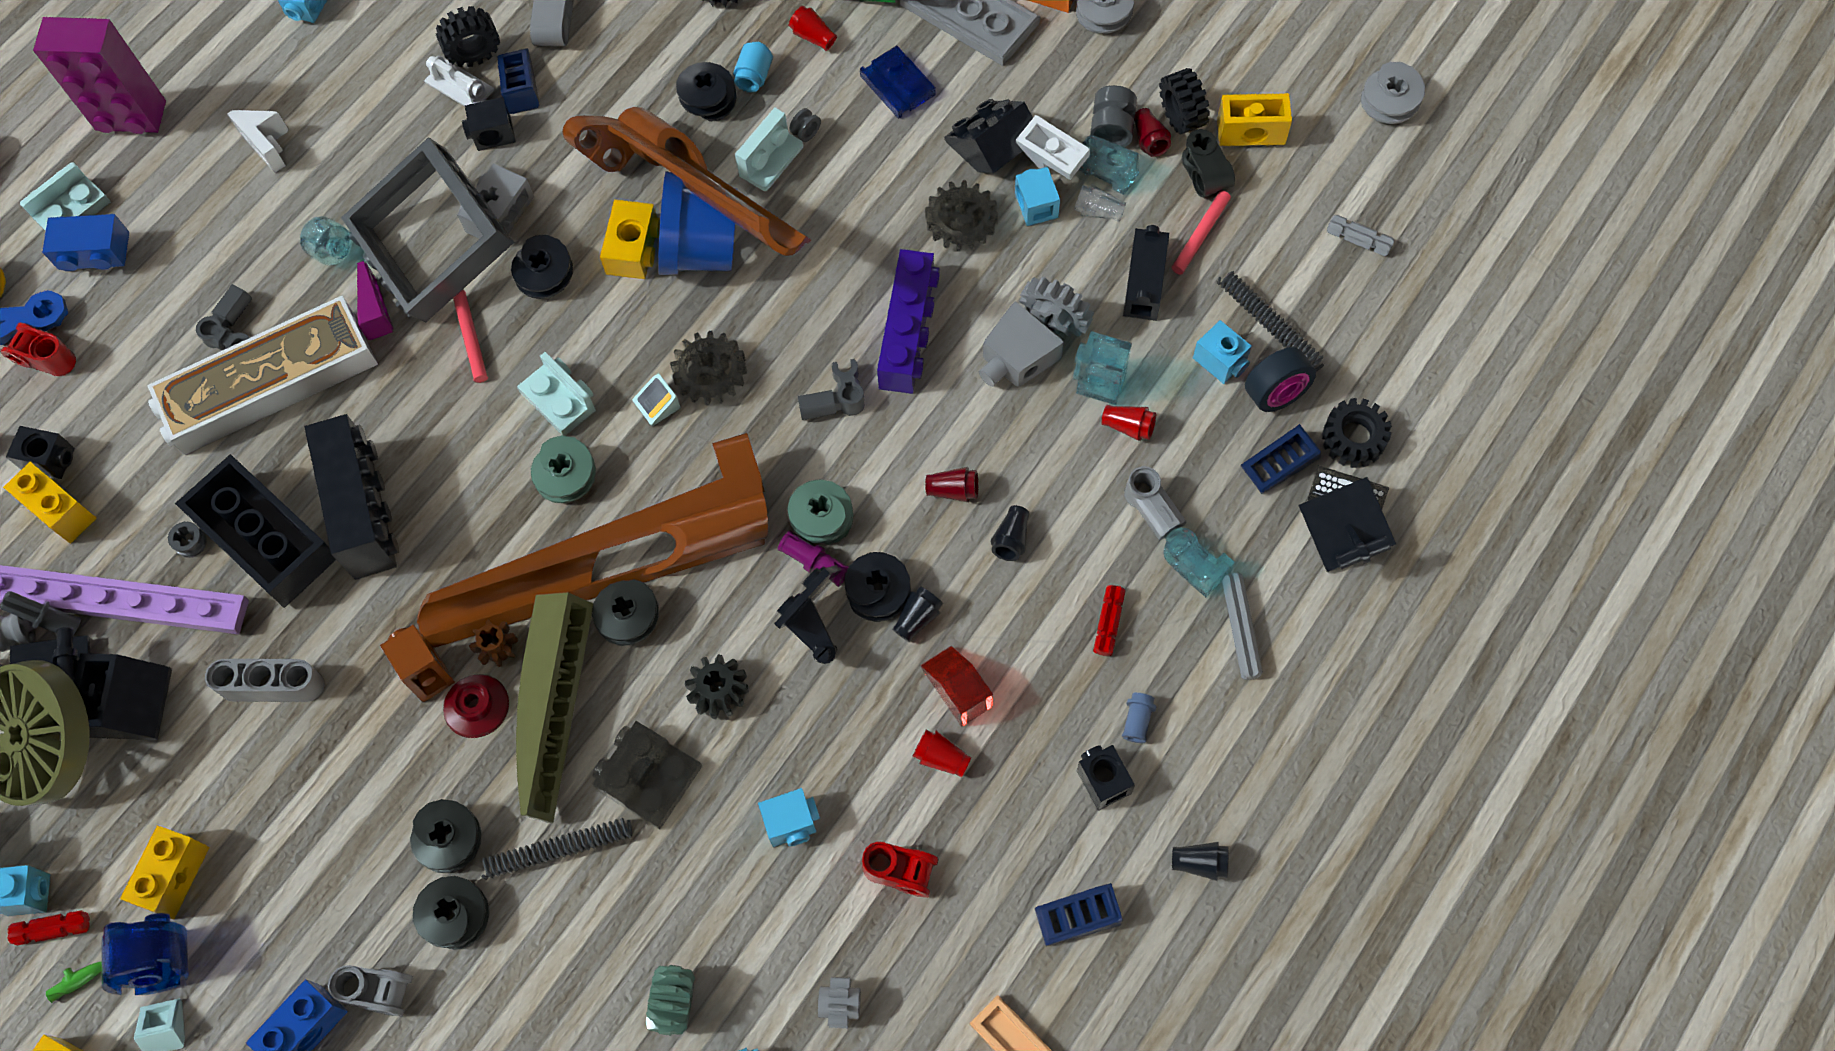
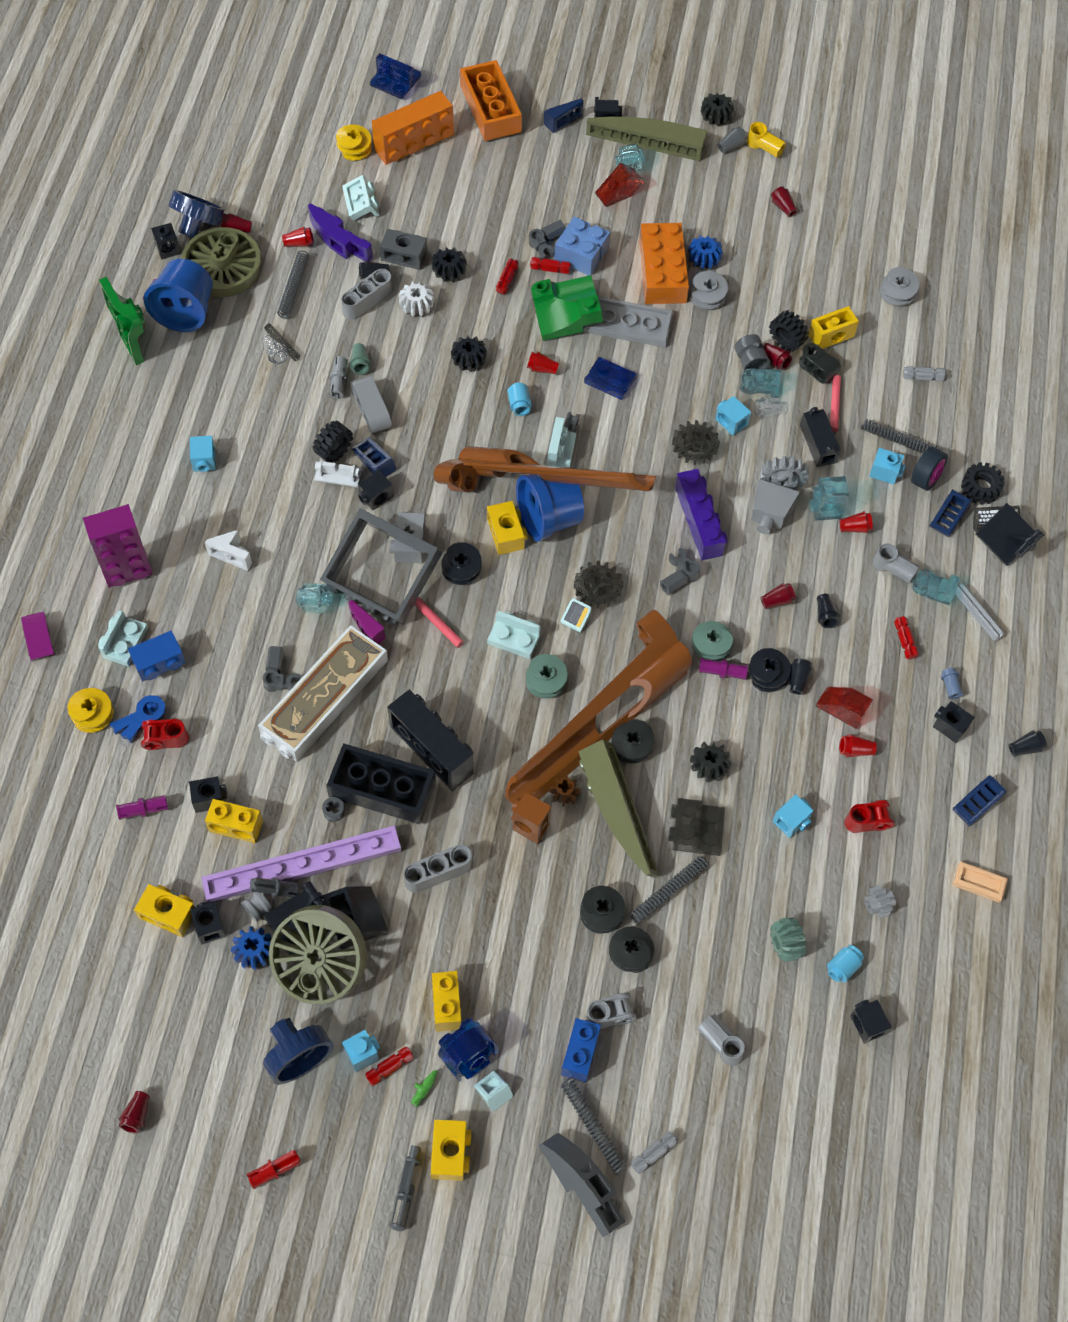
camera: 30 degrees left, 5 degrees down
dark red piece [443,674,509,738] -> none
black piece [676,62,737,121] -> none
black plate [774,565,842,664] -> none
black slope [944,99,1033,174] -> none
white slope [1016,115,1090,180] -> none

